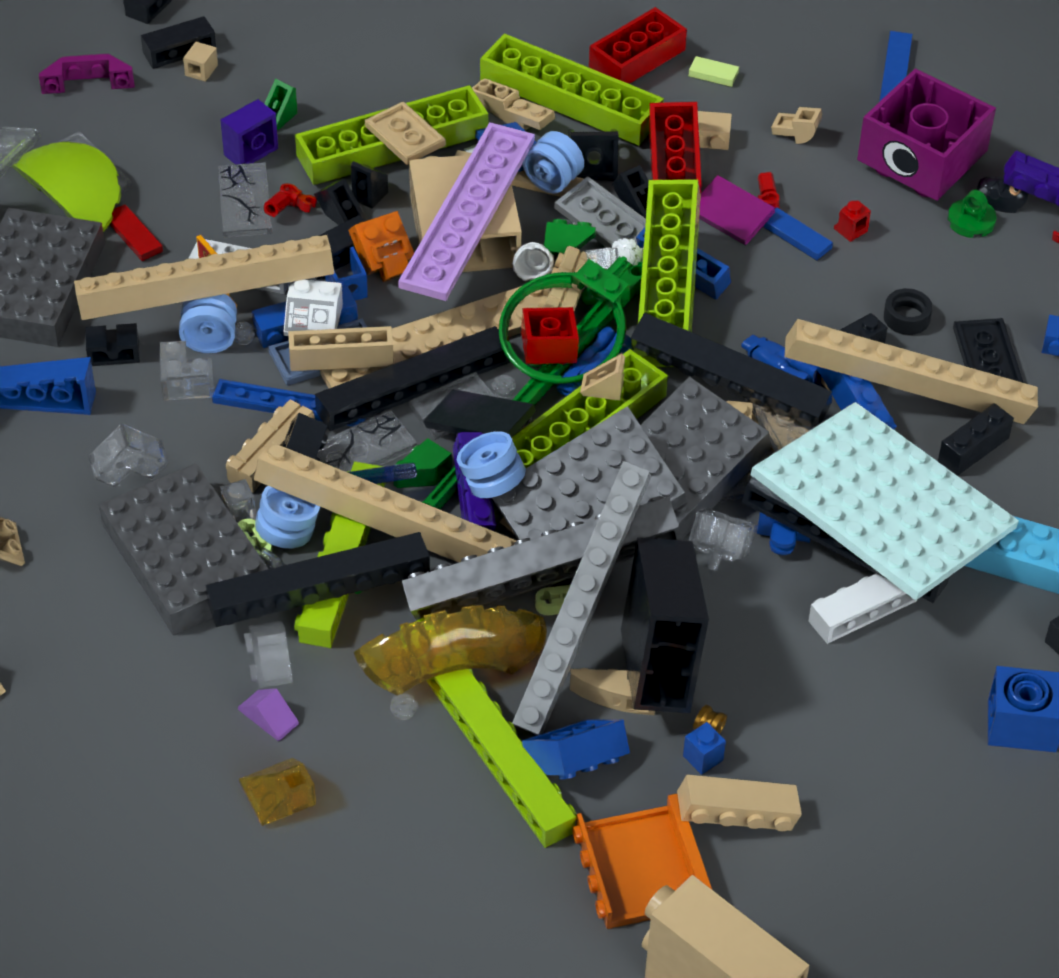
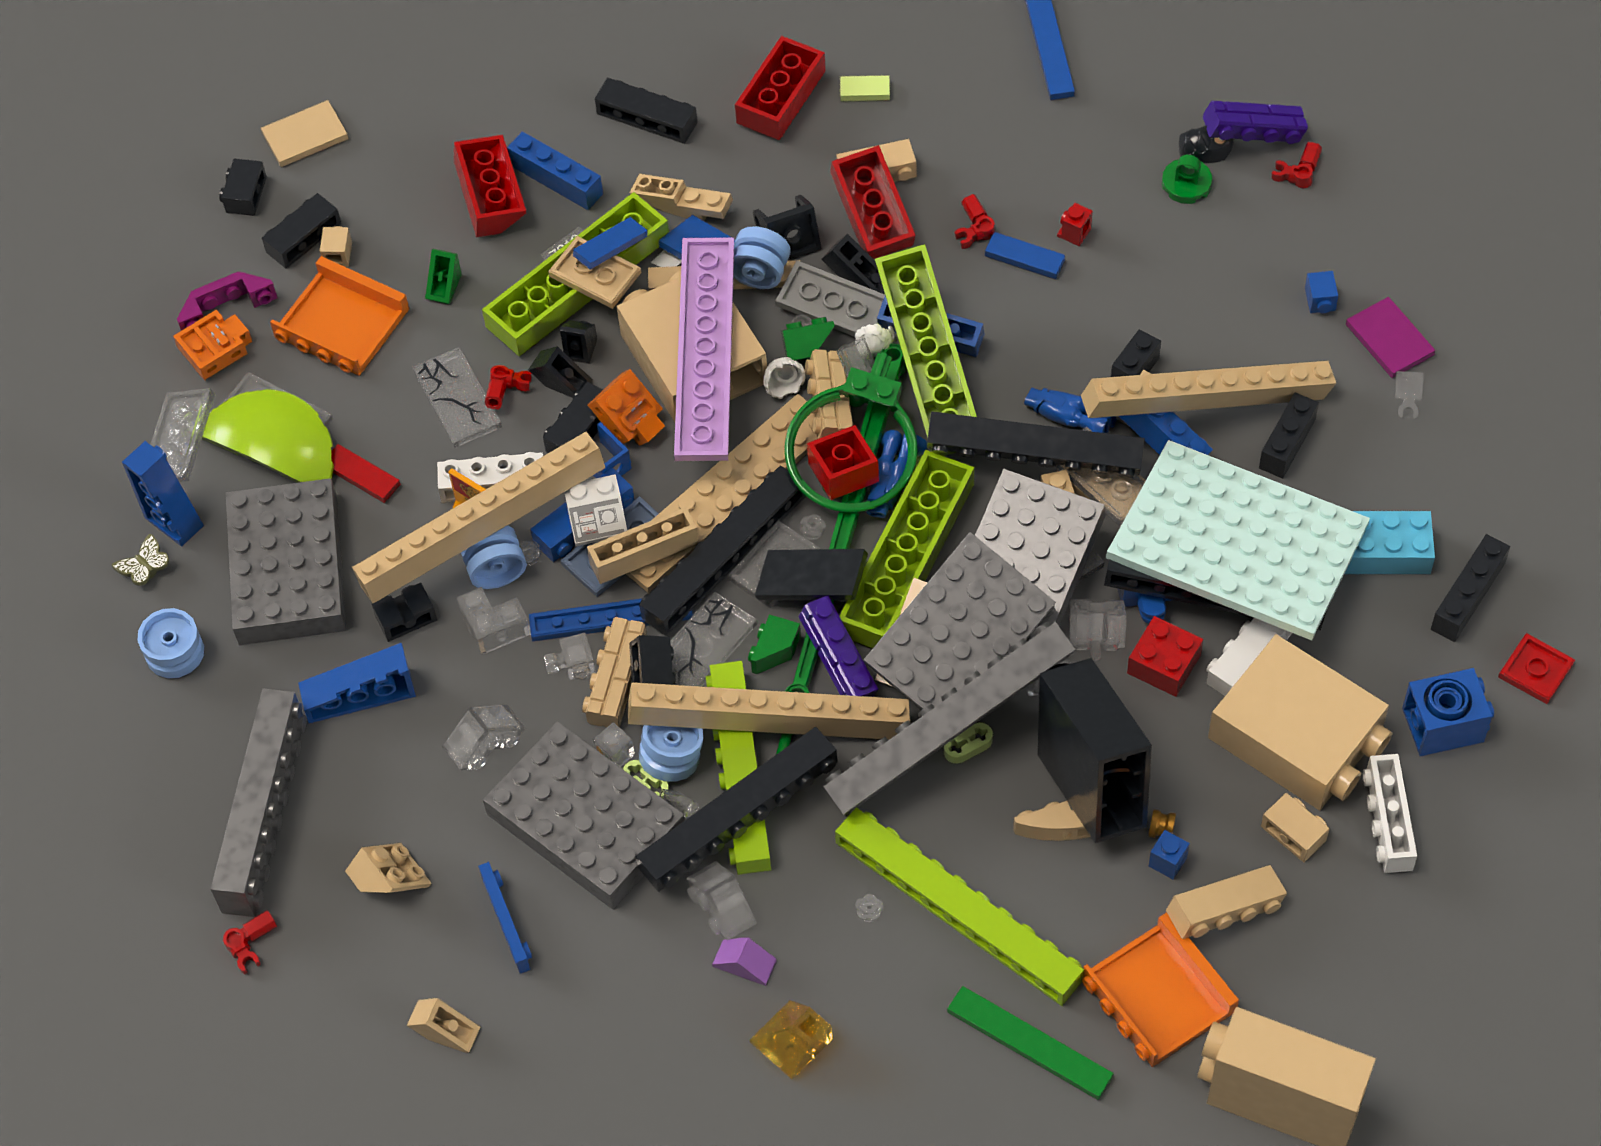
camera: 15 degrees left, 10 degrees up
dark purple brick [220,99,278,169] -> none
axle [347,462,417,484] -> none
clear yellow brick [354,605,547,696] -> none
light blue wheel [456,431,526,498] -> none
lime brick [480,33,664,146] -> none
light grey brick [512,461,651,736] -> none
blue slope [522,719,630,779] -> none
tan slope [580,354,625,401] -> none
magenta tile [699,175,775,246] -> none
tan brick [771,107,822,144] -> none
magenta brick [857,68,996,201] -> none
black tyre [884,288,932,335] -> none
black tile [953,318,1024,383] -> none
none -> orange piece [173,309,252,380]
none -> orange panel [270,256,409,376]
none -> red slope [454,135,526,238]
none -> blue plate [478,862,532,974]
none -> blue brick [507,131,603,210]
none -> clear brick [544,633,596,680]
none -> blue tile [573,217,648,270]
none -> black brick [595,77,698,144]
none -> green tile [947,986,1114,1100]
none -> red brick [1127,616,1203,697]
none -> tan brick [1208,634,1393,811]
none -> tan brick [1261,793,1329,863]
none -> white brick [1363,754,1417,873]

